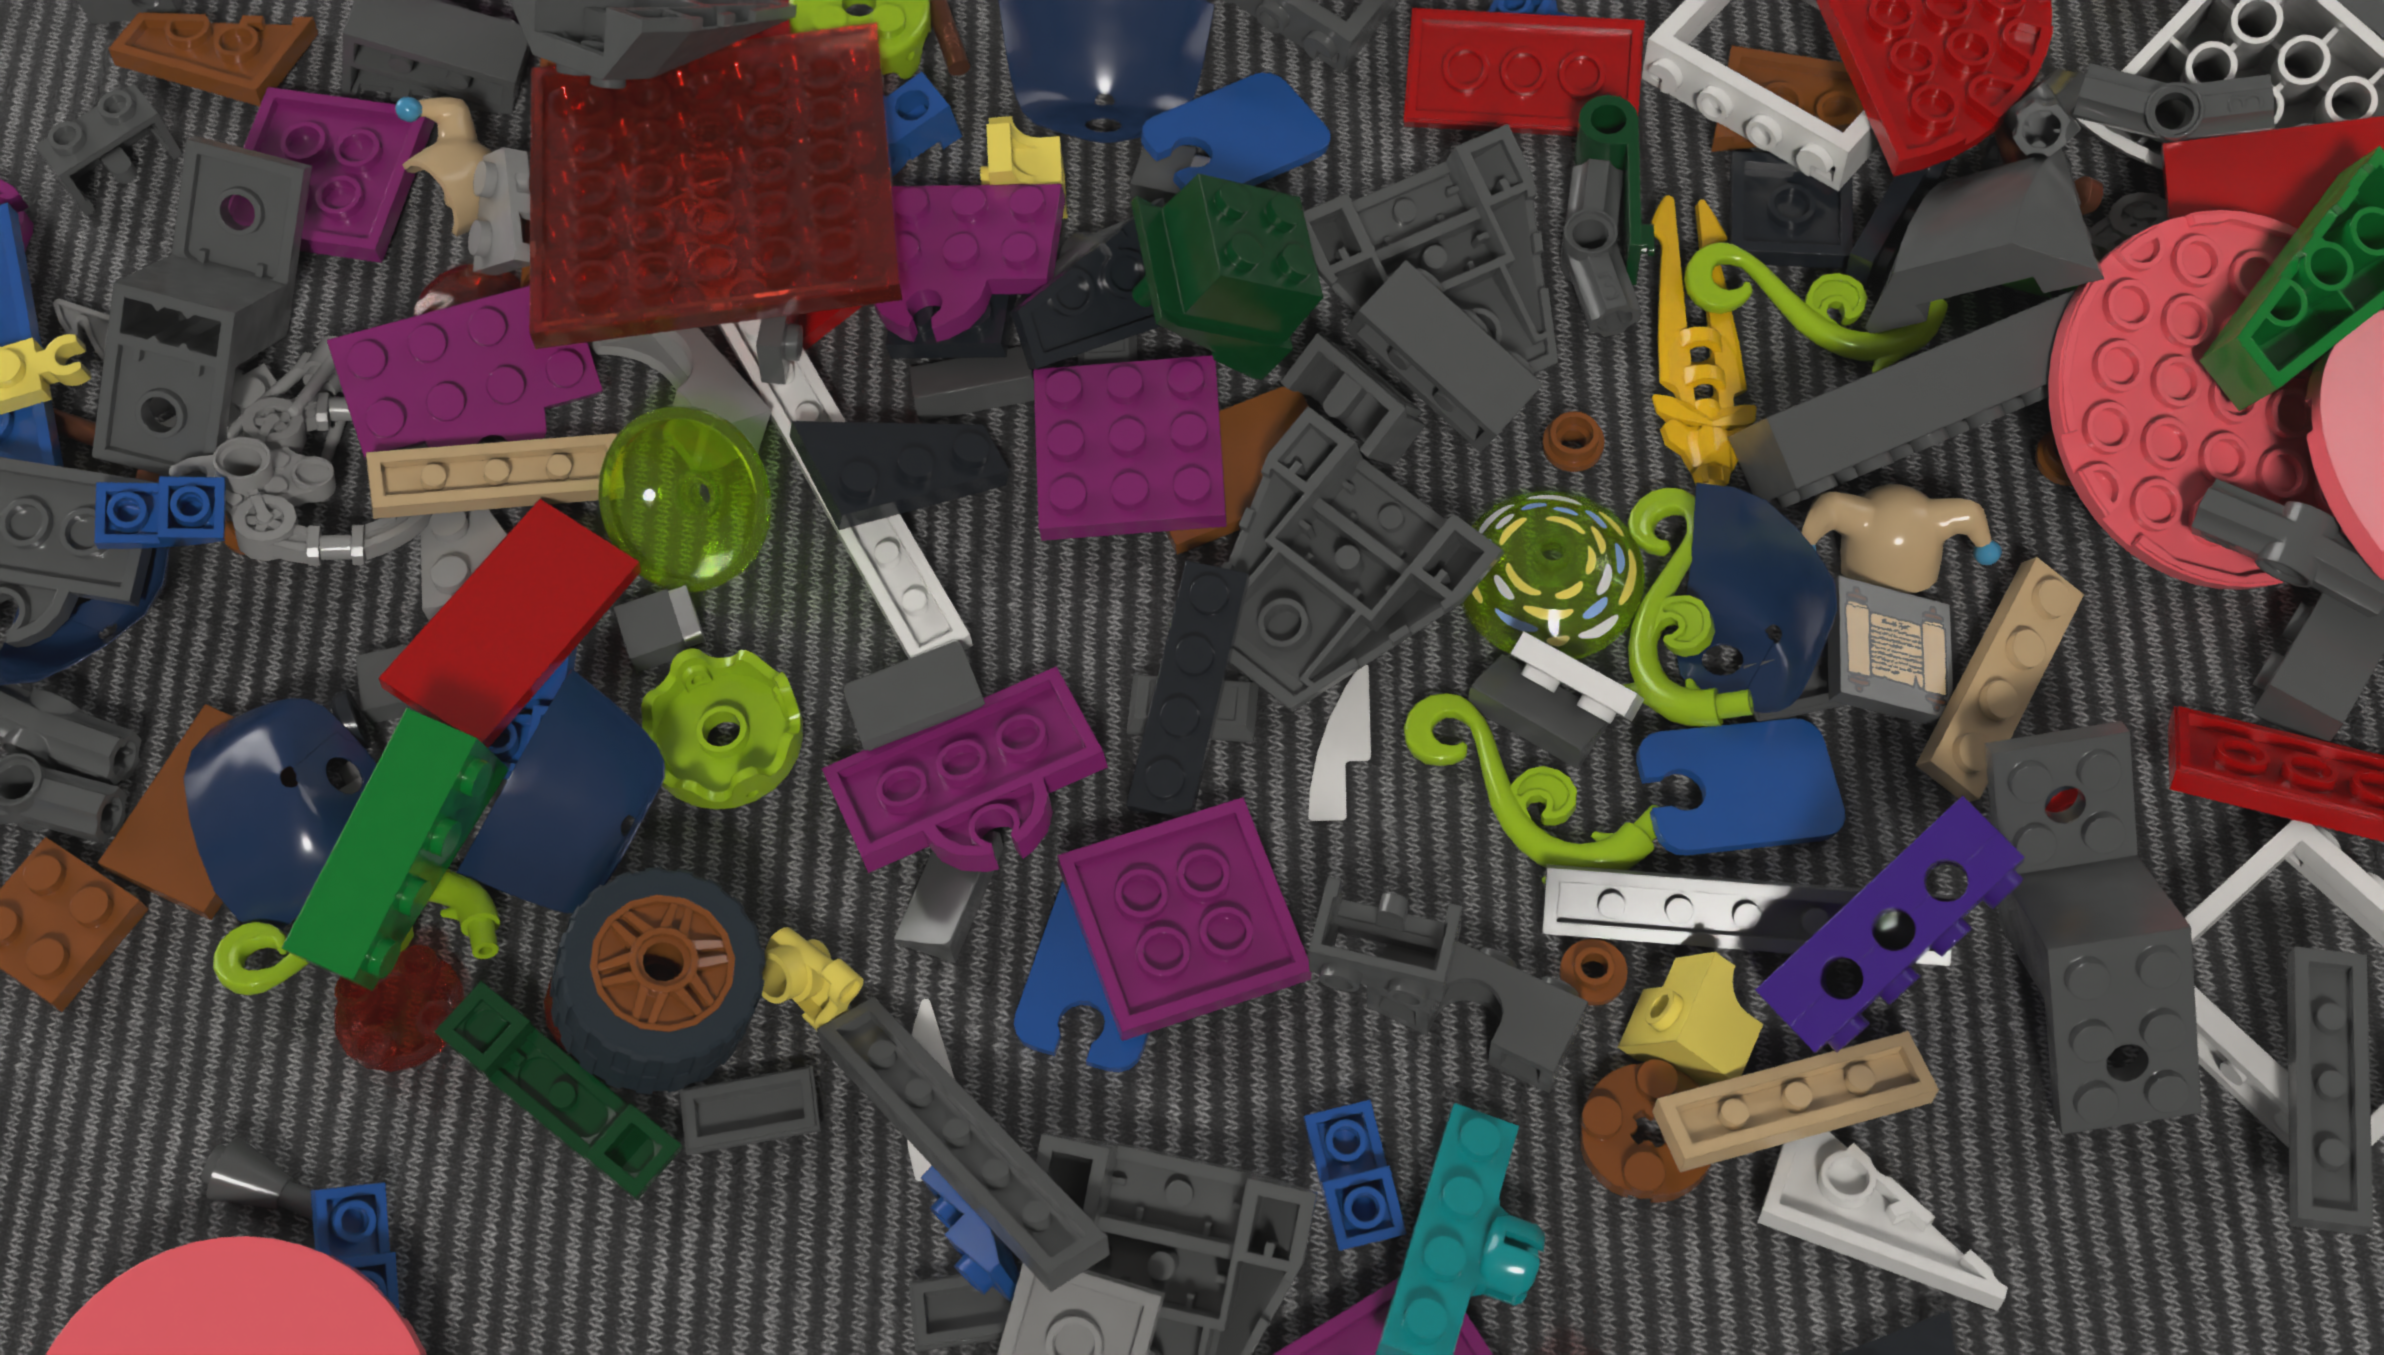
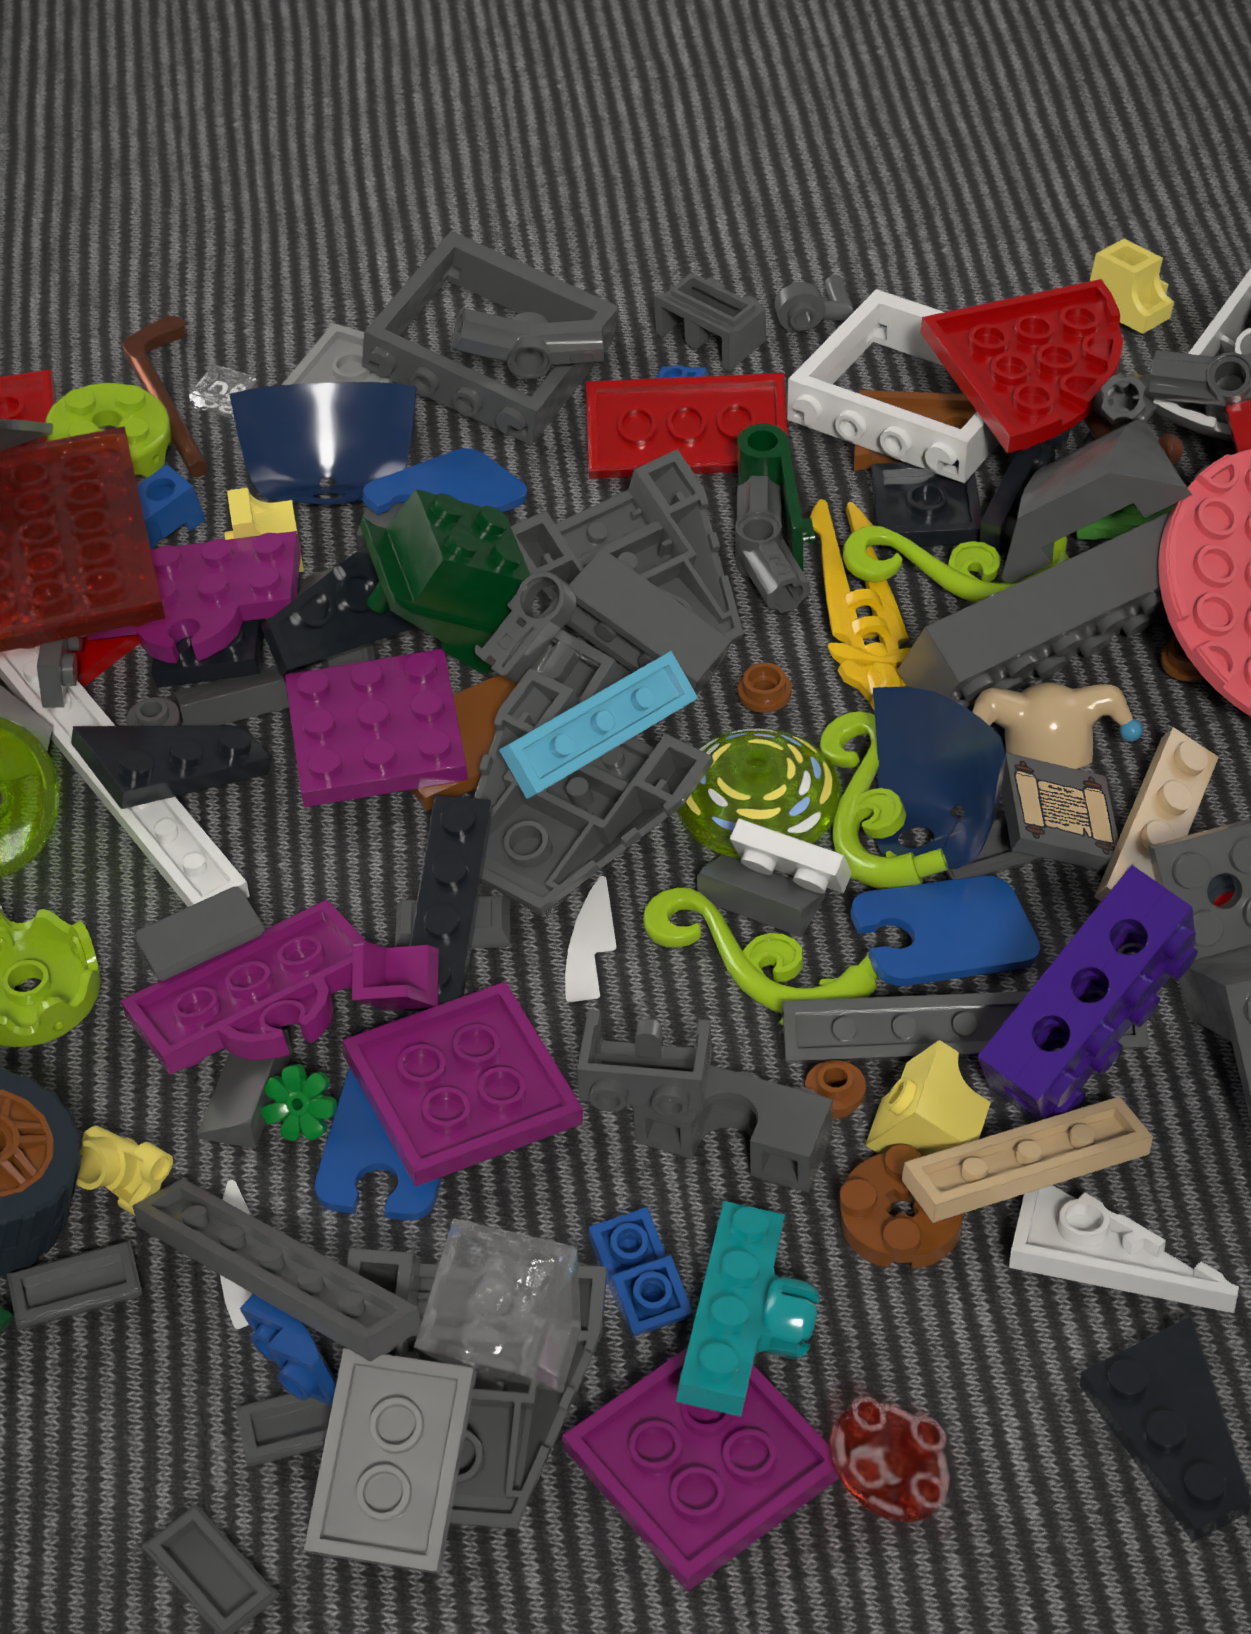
camera: 10 degrees left, 15 degrees down
none -> dark grey plate [126,697,181,726]
none -> green plant [262,1064,337,1141]
none -> magenta panel [352,941,439,1011]
none -> clear slope [414,1218,581,1393]
none -> dark grey piece [475,572,576,682]
none -> medium azure plate [499,651,698,799]

